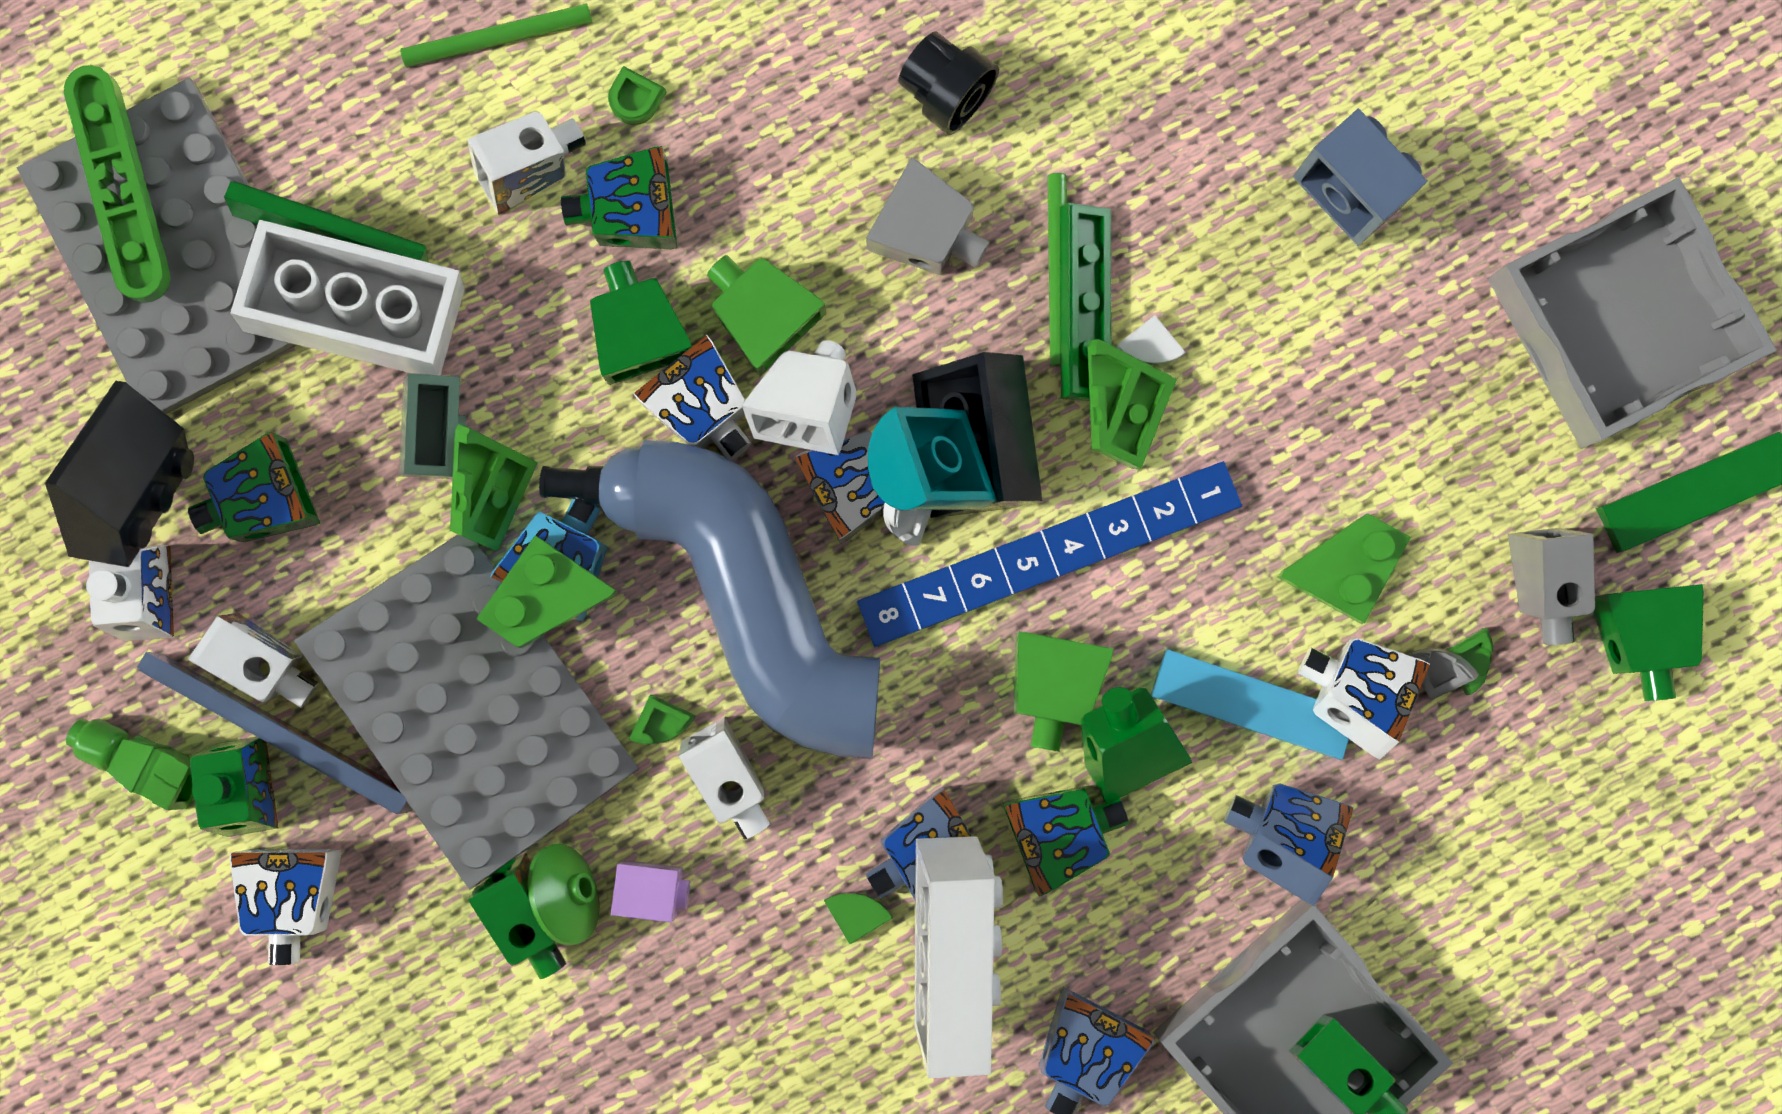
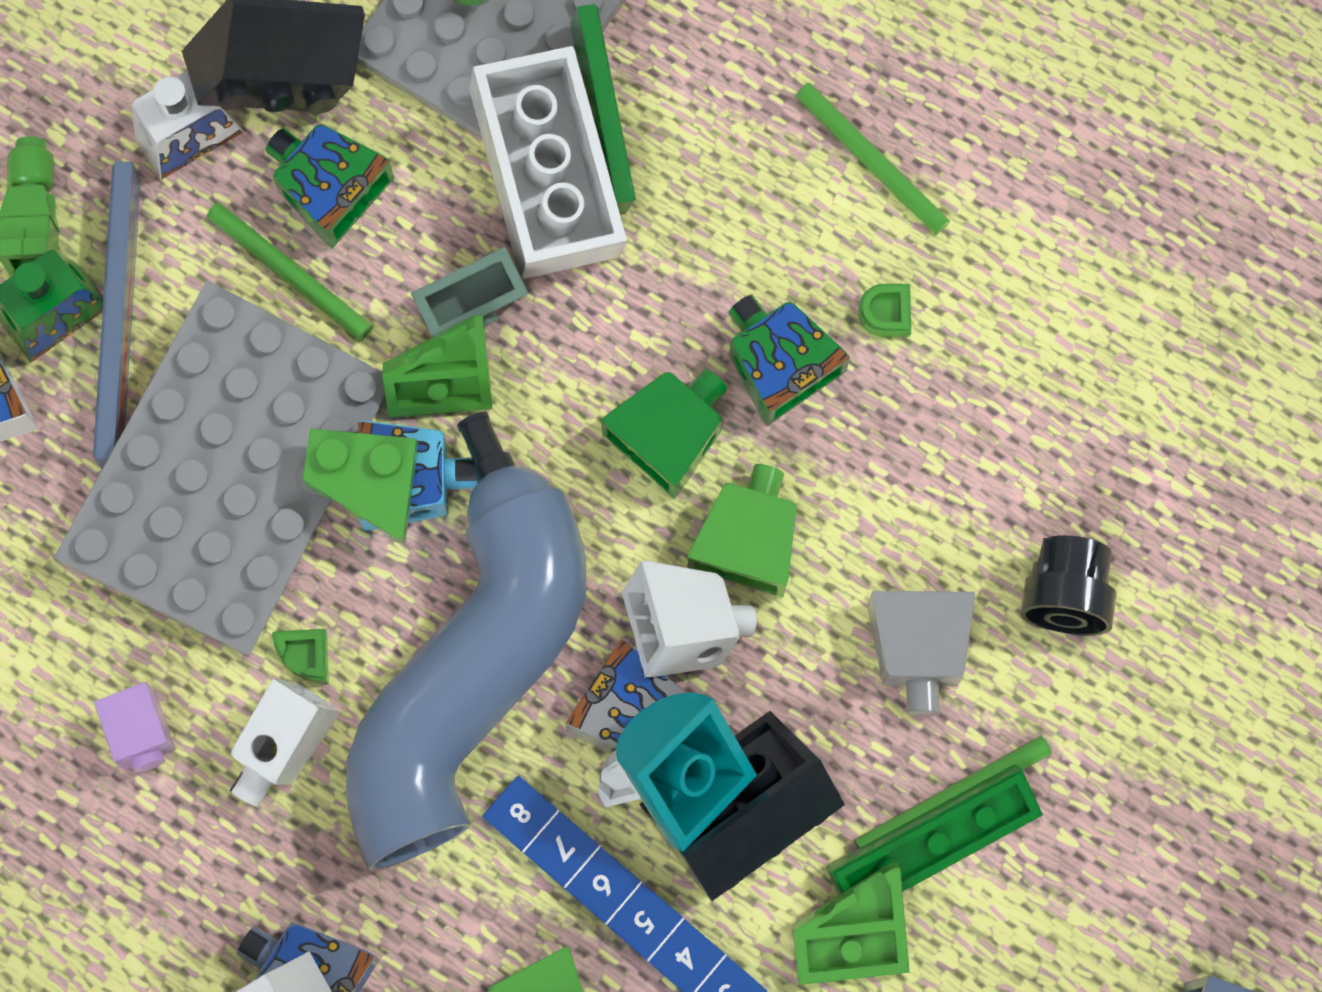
camera: 60 degrees right, 10 degrees down
white torso [188,613,319,708] -> none
white torso [467,111,586,215] -> none
green torso [468,853,566,979] -> none
bright green dish [527,844,600,946] -> none
torso [633,335,752,461] -> none
bright green tile [824,893,893,944] -> none
white tile [1116,315,1186,365] -> none
none -> bright green piece [207,202,373,342]

